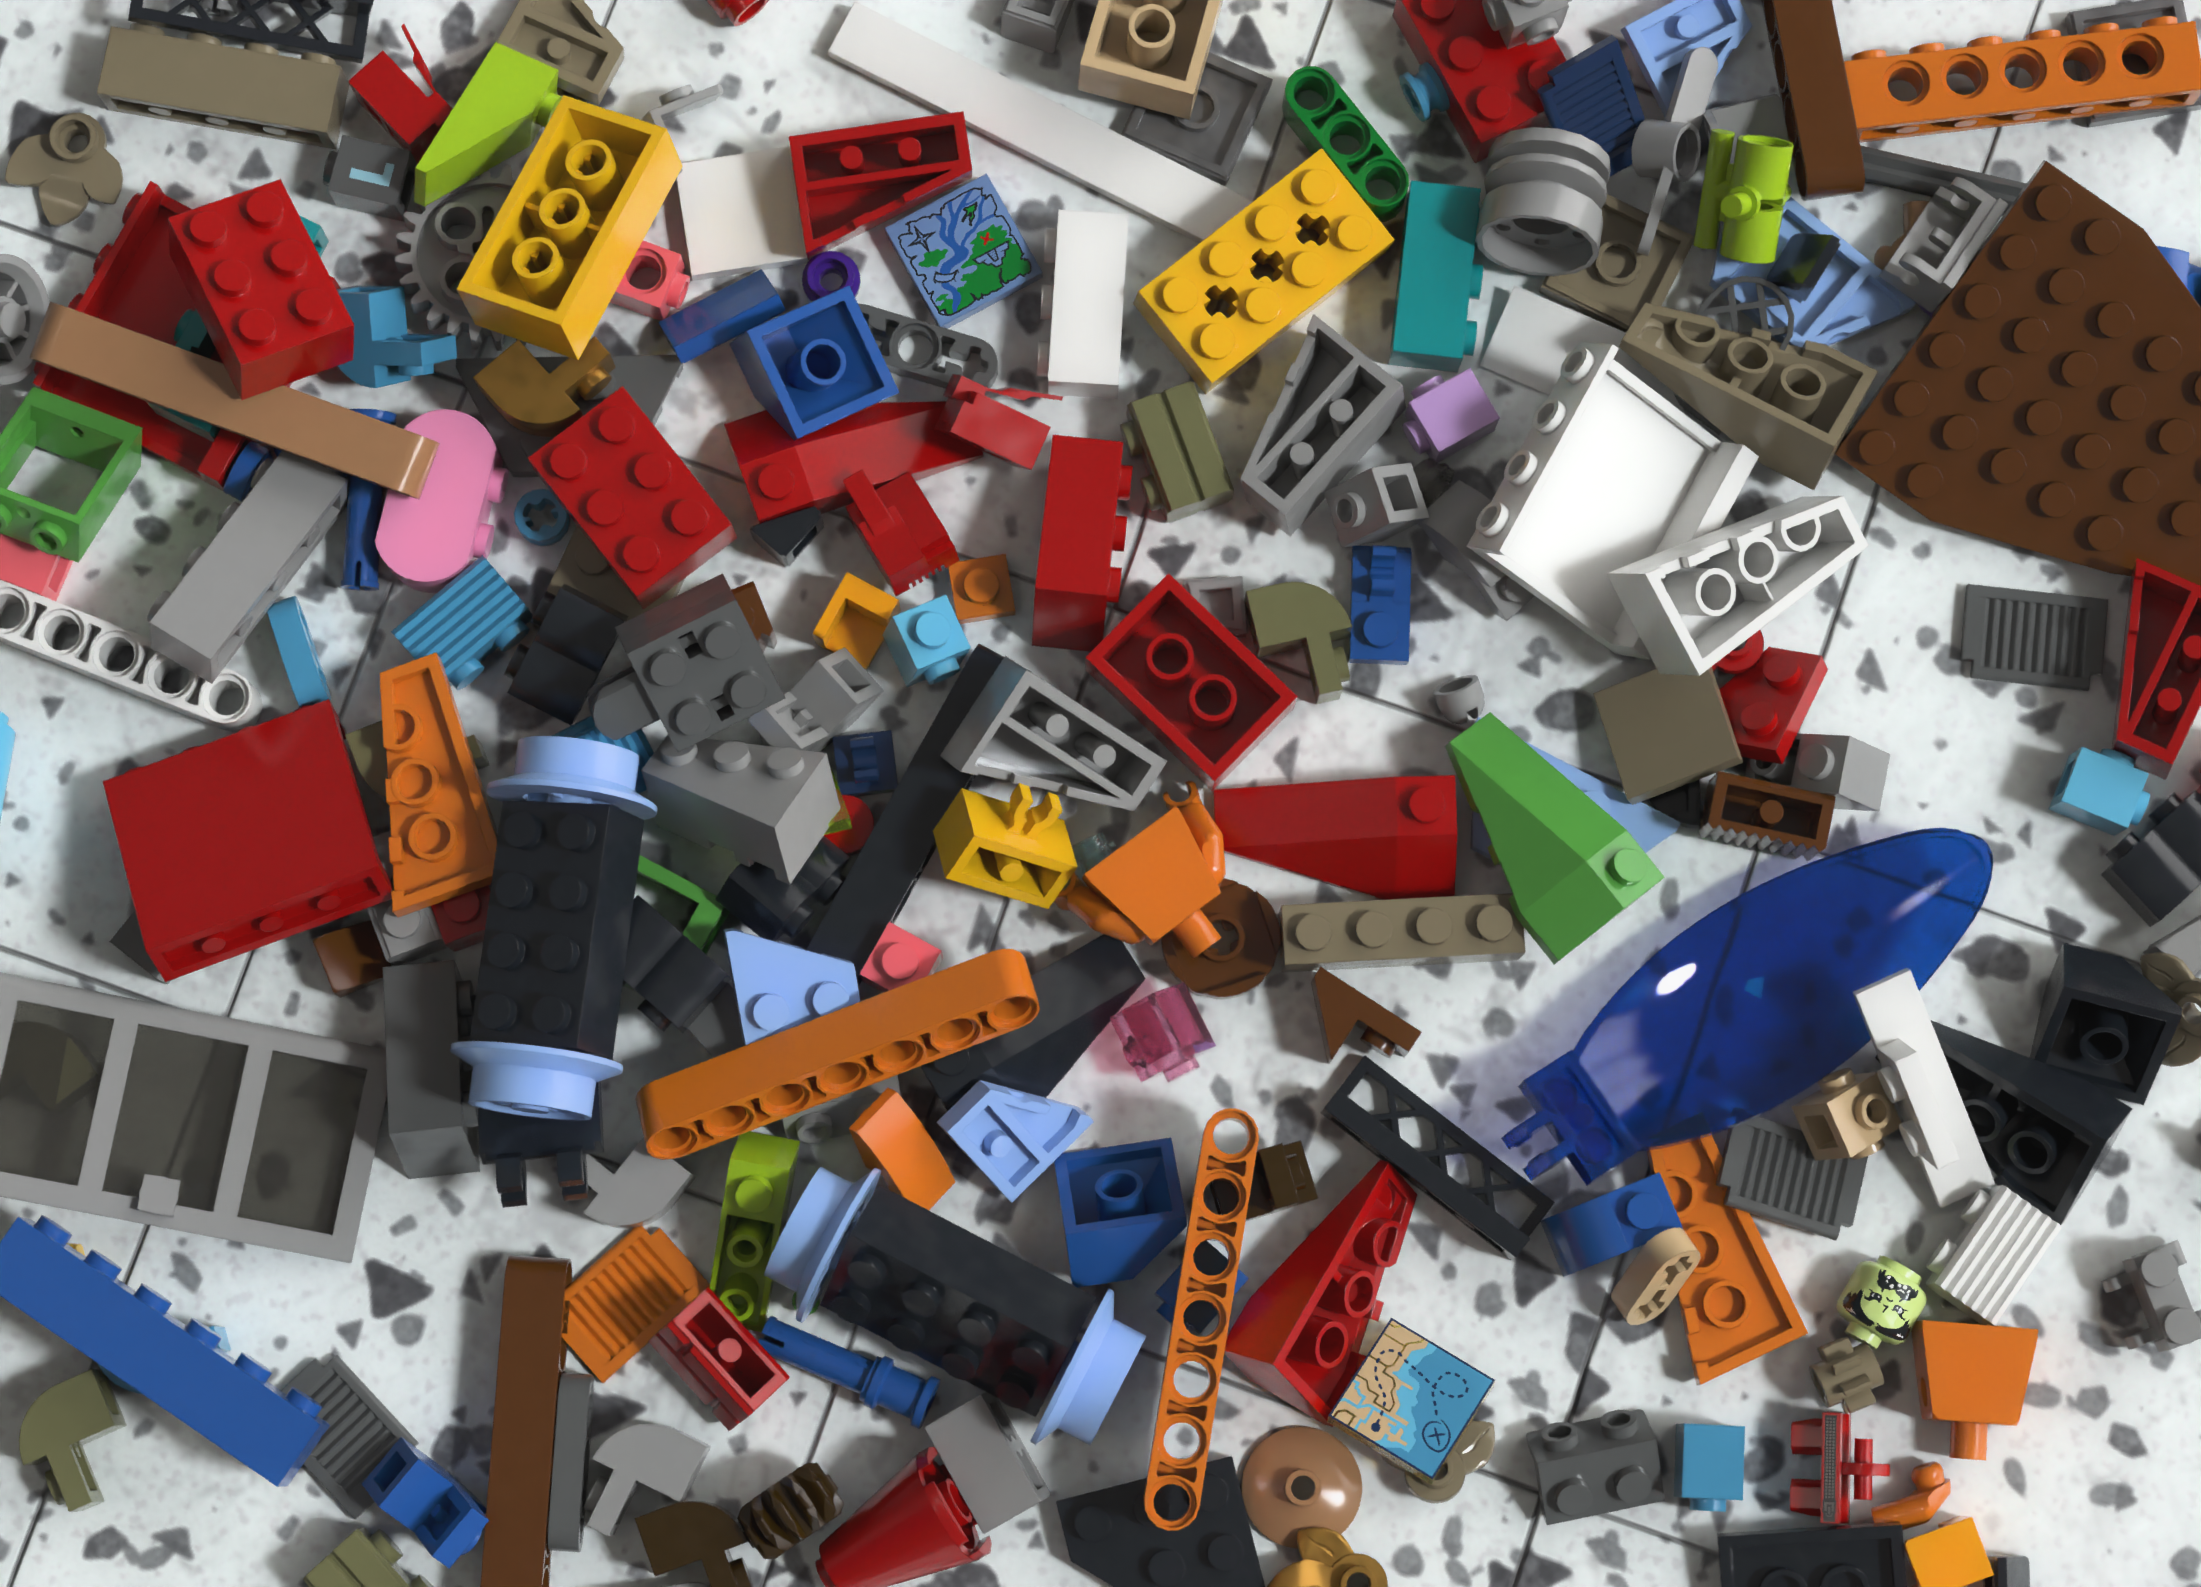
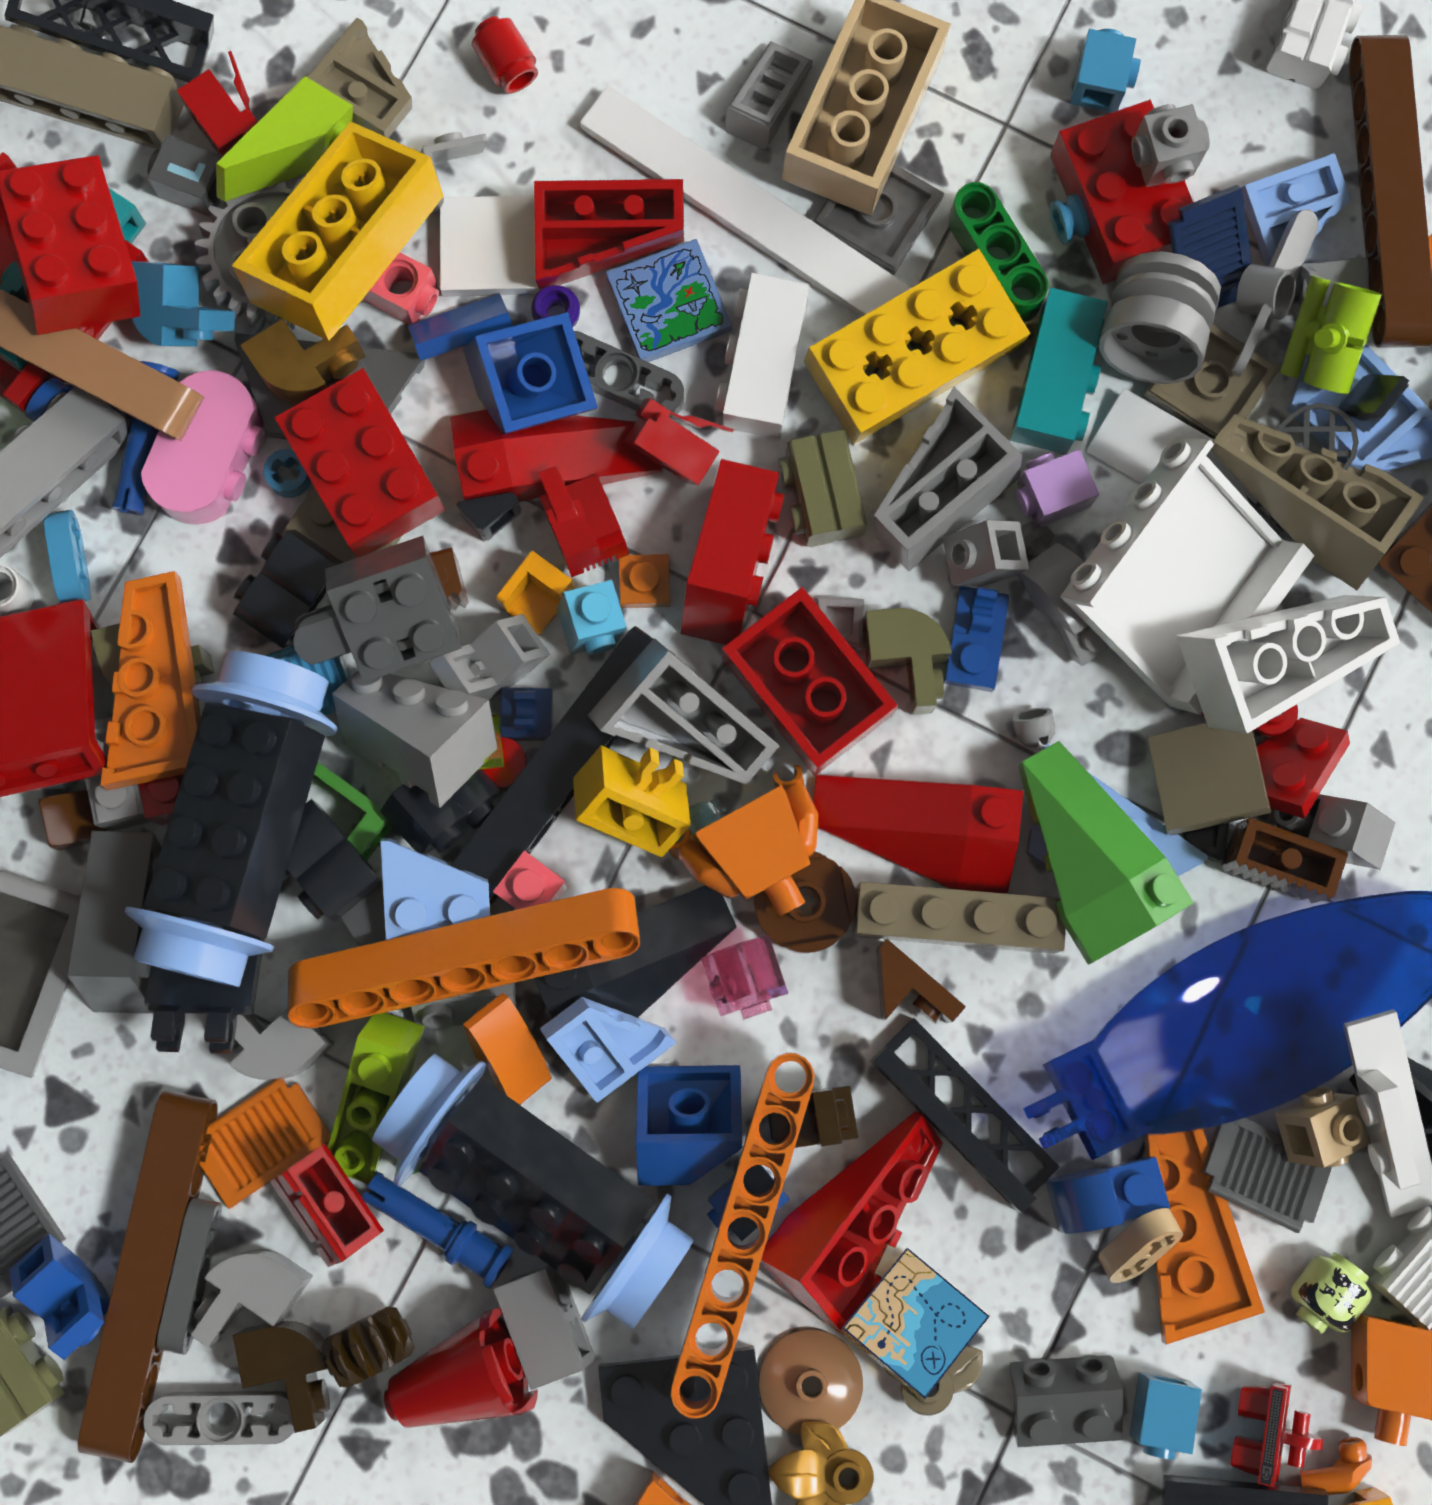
camera: 10 degrees right, 0 degrees up
dark azure brick [391,555,533,690] -> none
dark tan gear [1809,1336,1884,1414] -> none

